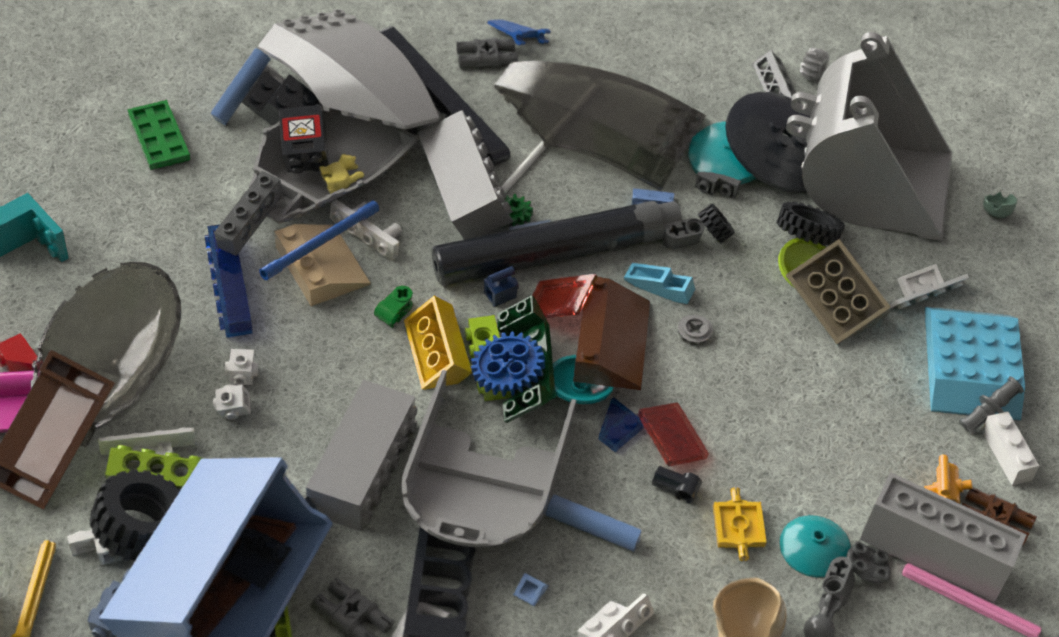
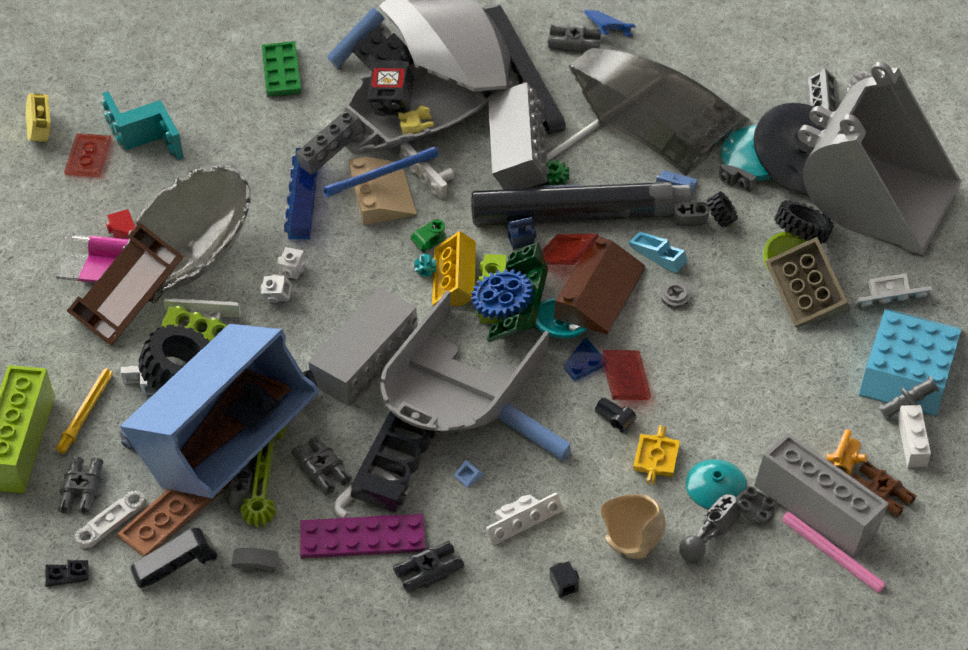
camera: 20 degrees right, 0 degrees up
none -> teal gear [414,254,437,277]

